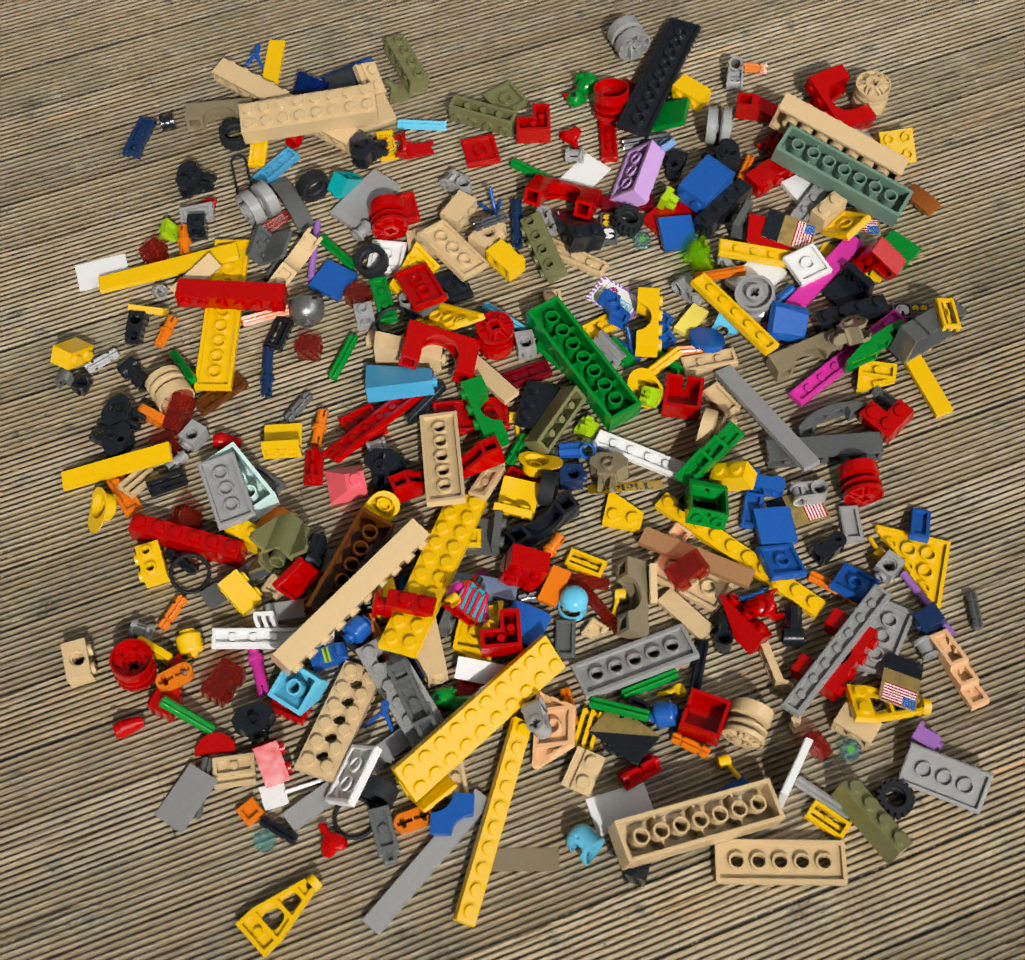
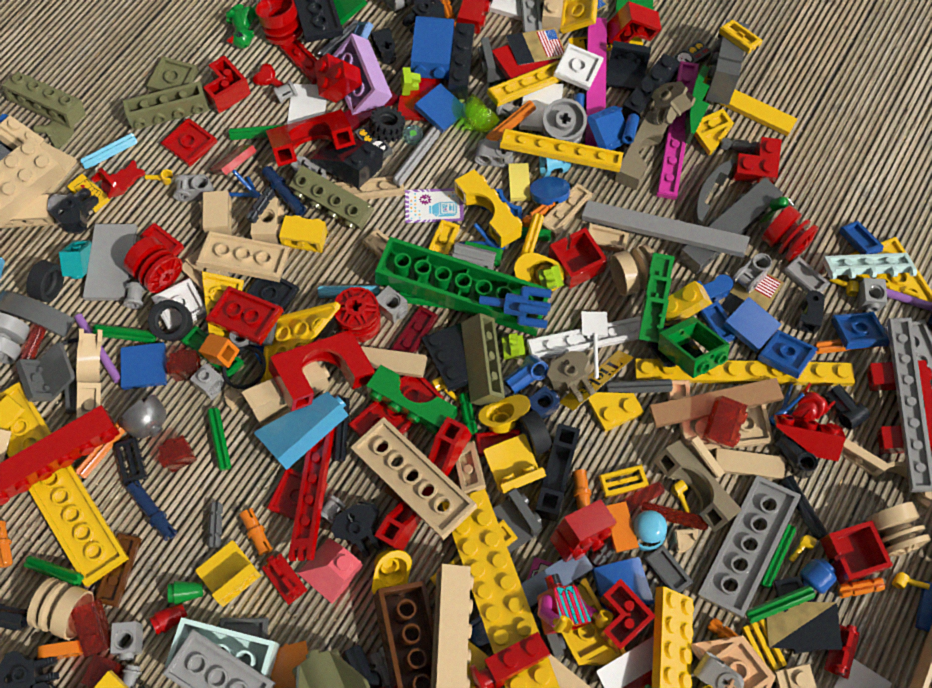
camera: 40 degrees left, 5 degrees up
blue tile [597,288,631,330] -> none
none -> yellow hand [145,169,173,185]
none -> green cone [167,581,203,605]
none -> orange brick [198,333,240,368]
none -> red tile [210,145,257,175]
none -> red brick [315,53,362,103]
none -> light grey axle [392,127,440,186]
none -> blue plant [479,286,552,329]
none -> white piece [581,311,608,379]
none -> dark grey axle [607,379,673,393]
none -> blue hinge [622,114,639,144]
none -> piece [760,196,794,230]
none -> light aqua hinge [823,253,917,279]

